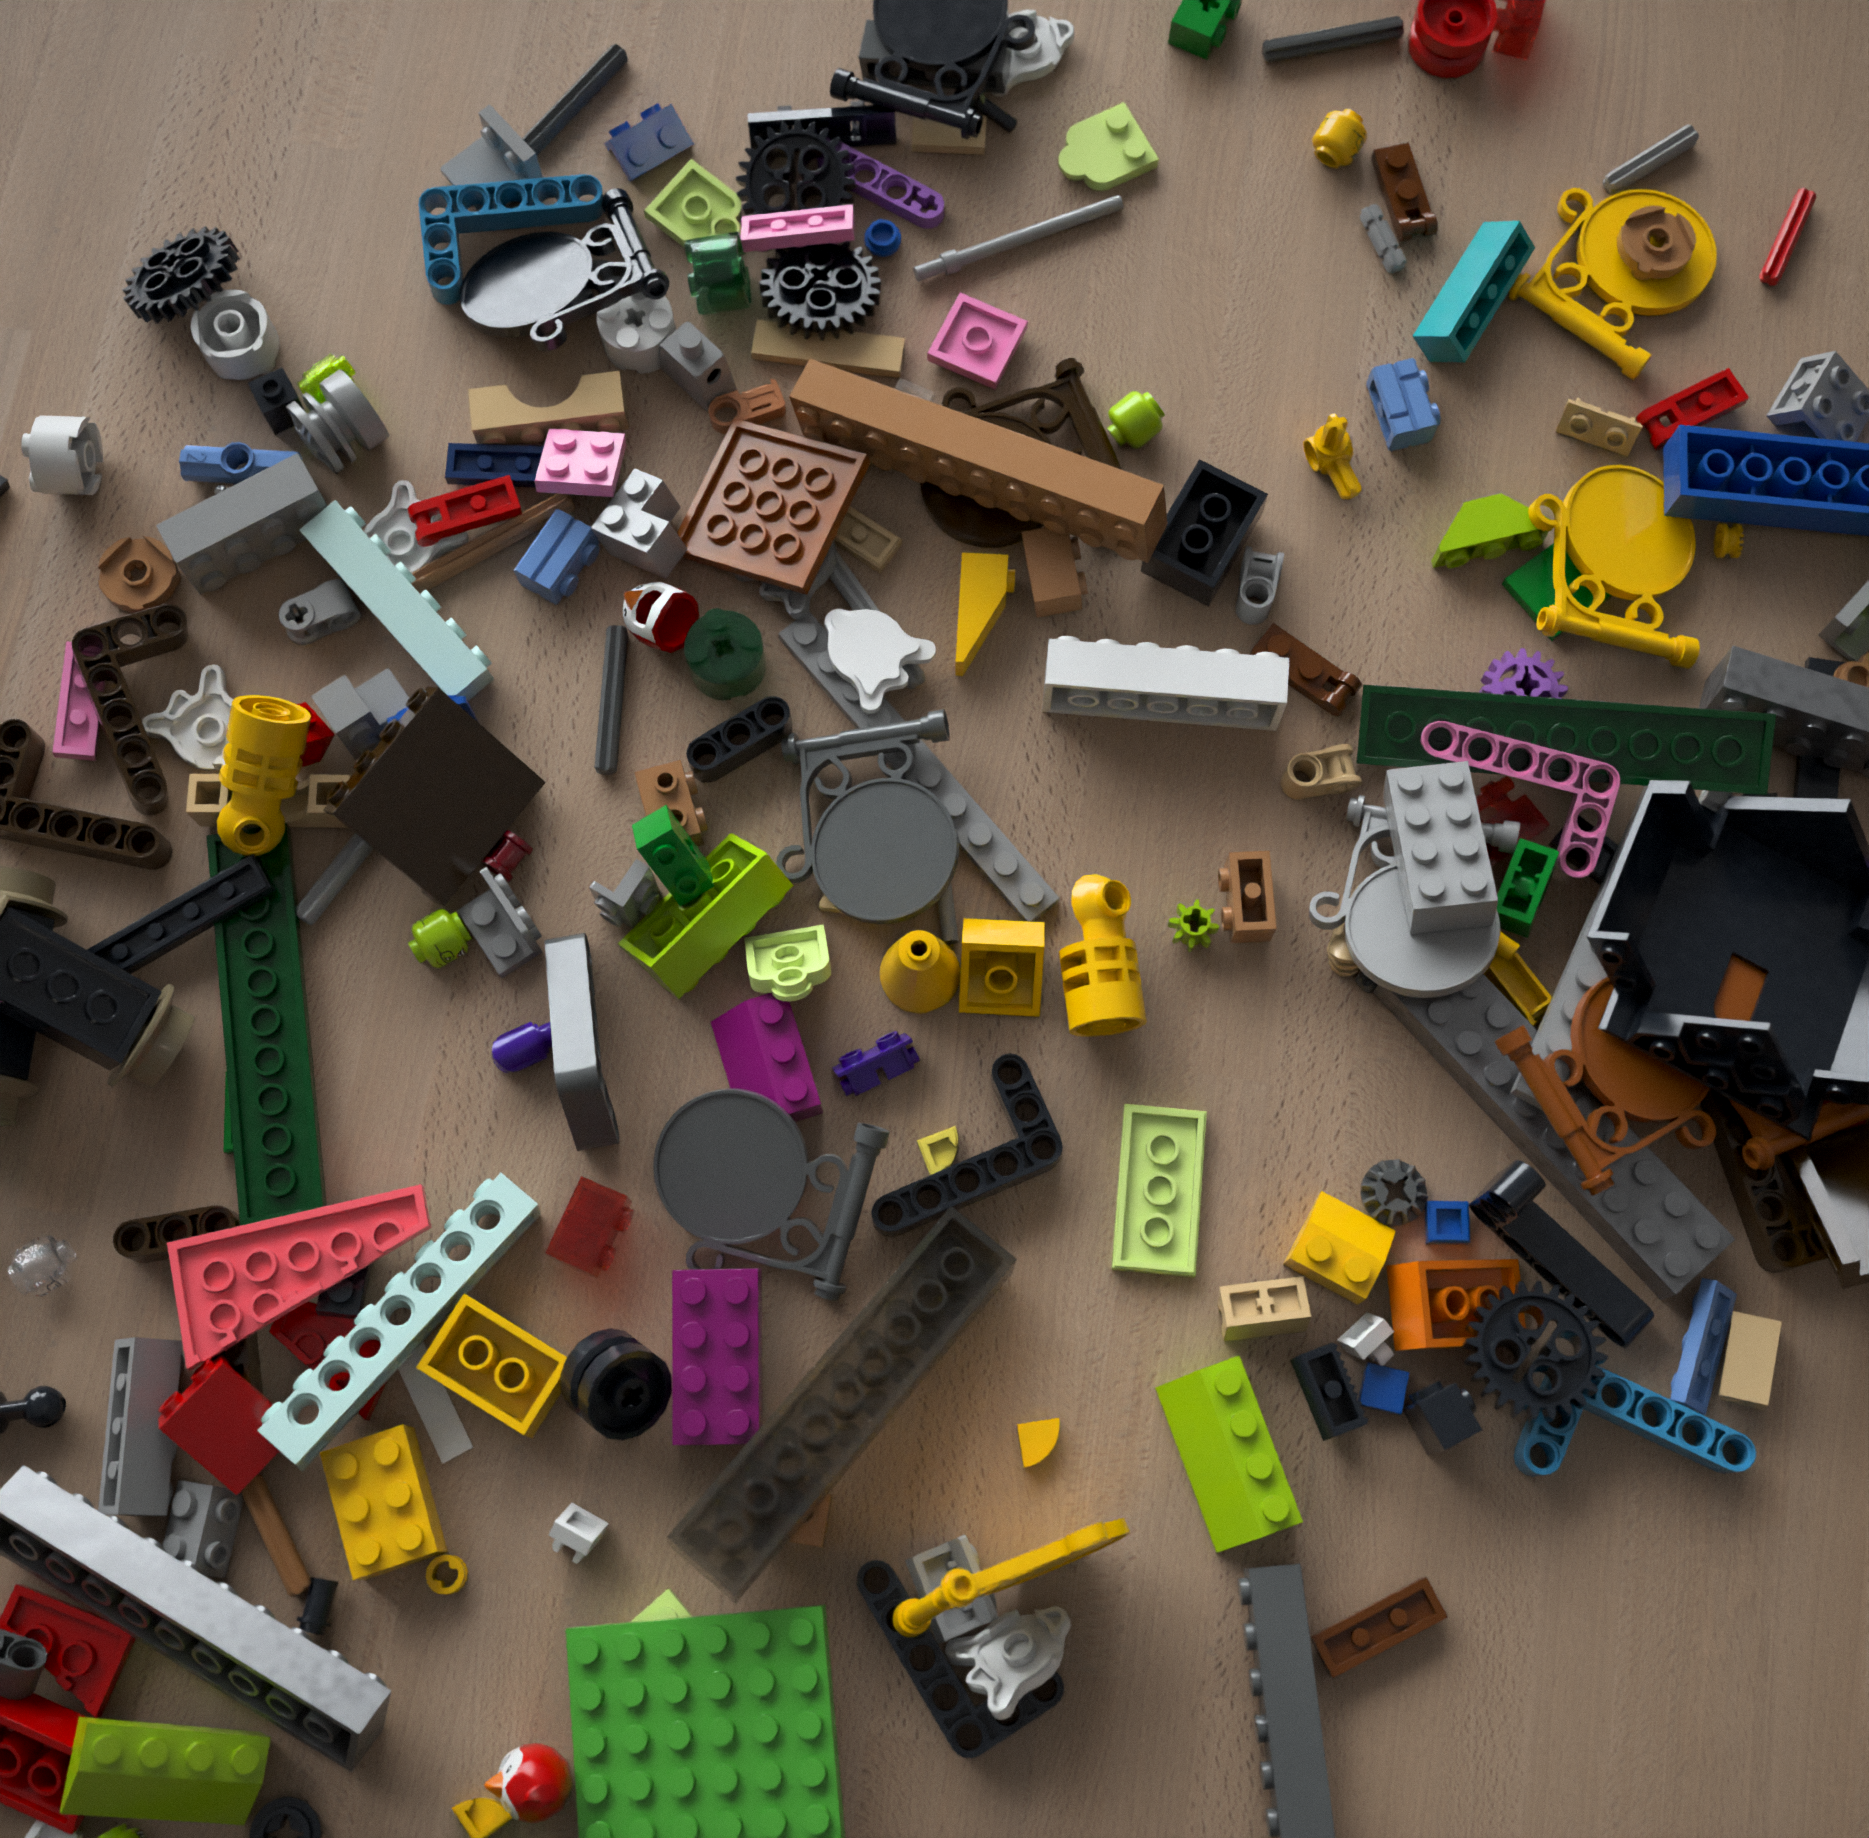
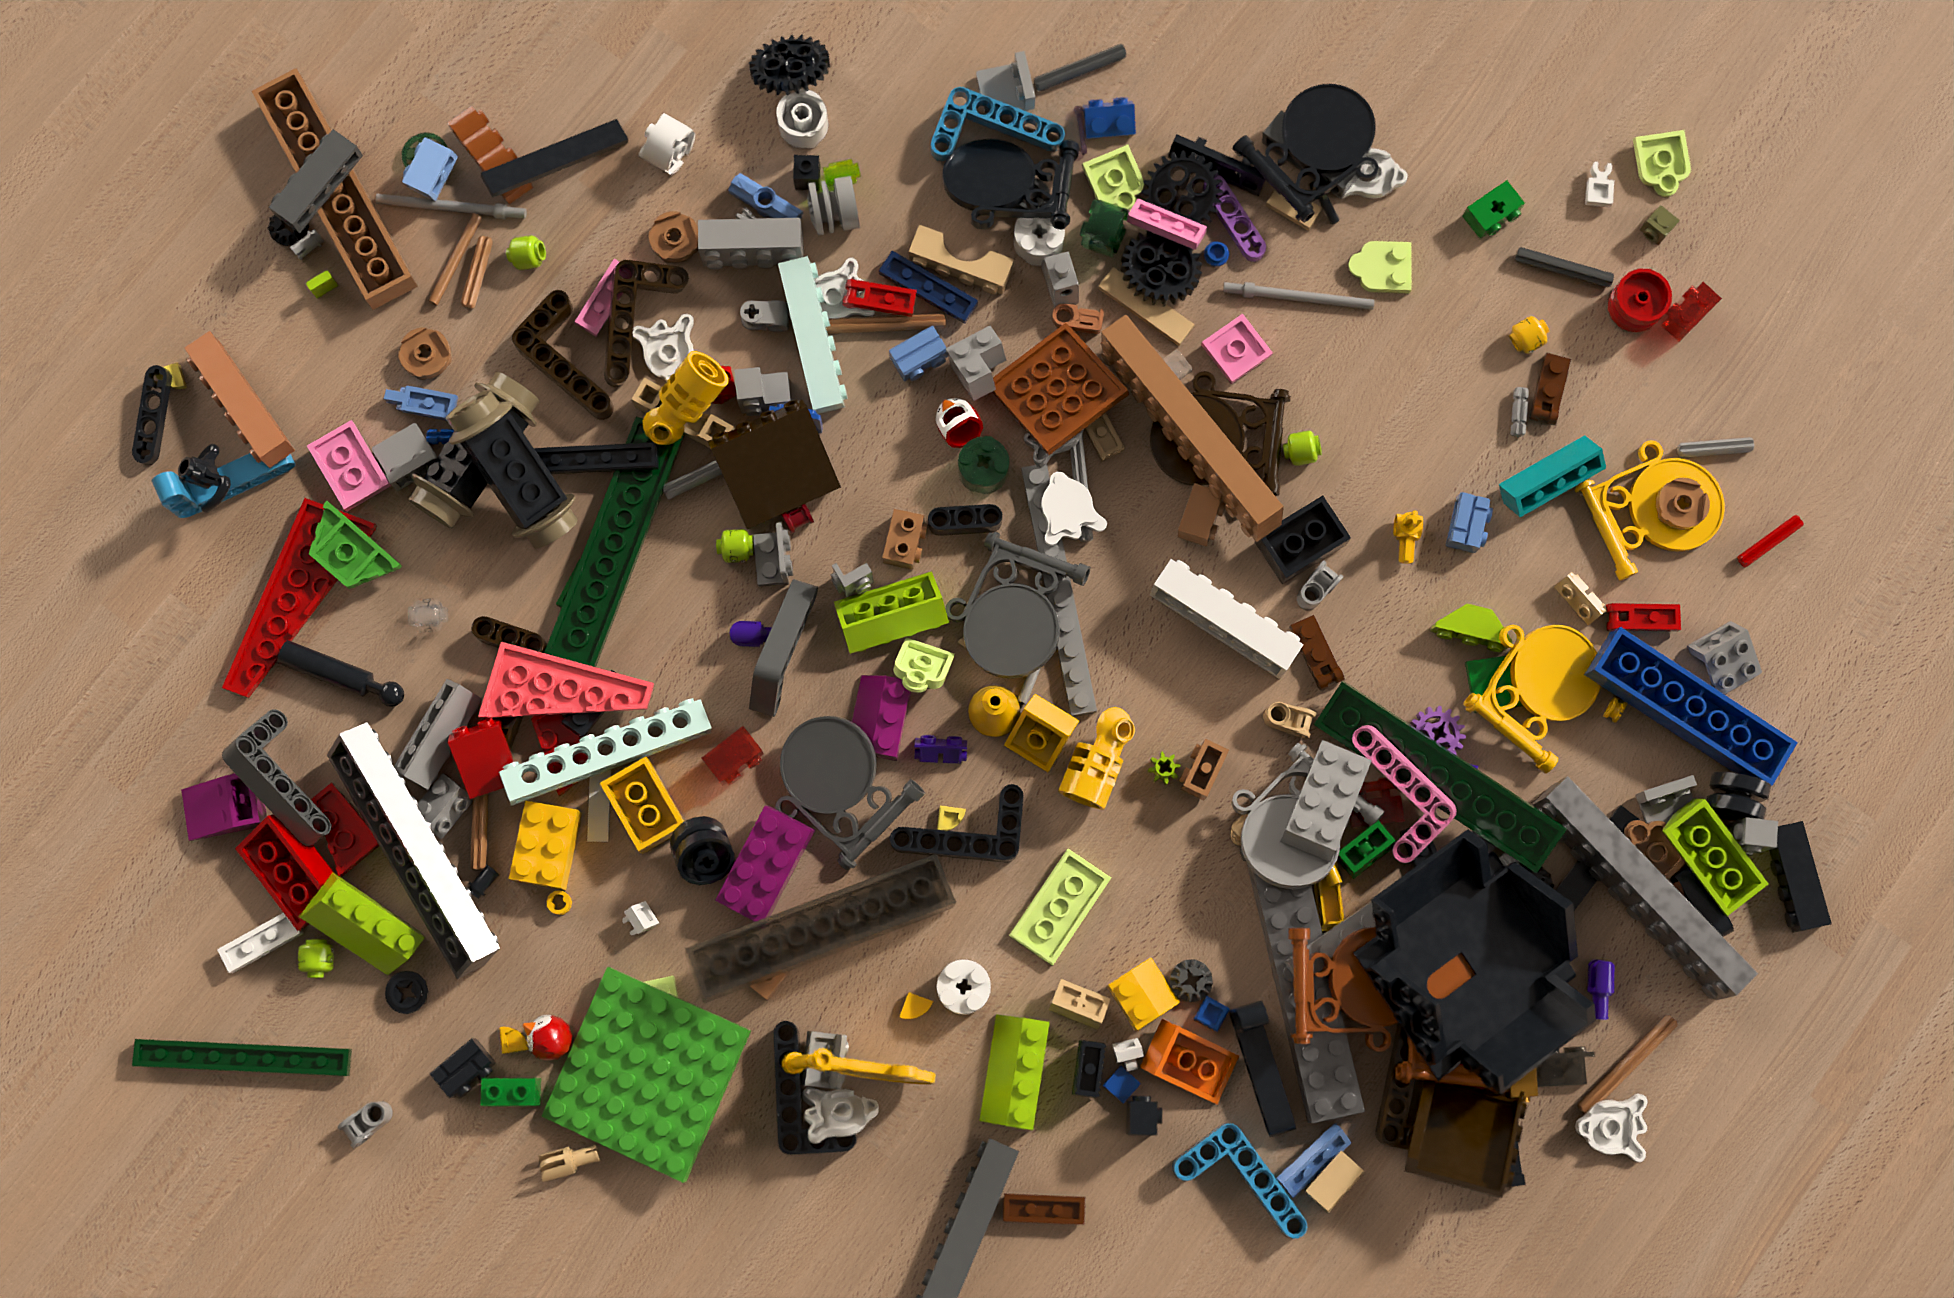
camera: 25 degrees right, 5 degrees up
bright pink plate [535,429,626,497] -> none
dark grey axle [594,625,628,775] -> none
green brick [632,805,715,907] -> none
yellow slope [955,552,1015,676] -> none
black gear [1463,1281,1608,1423] -> none
none -> white brick [937,960,991,1015]
none -> hinge [1073,105,1087,155]

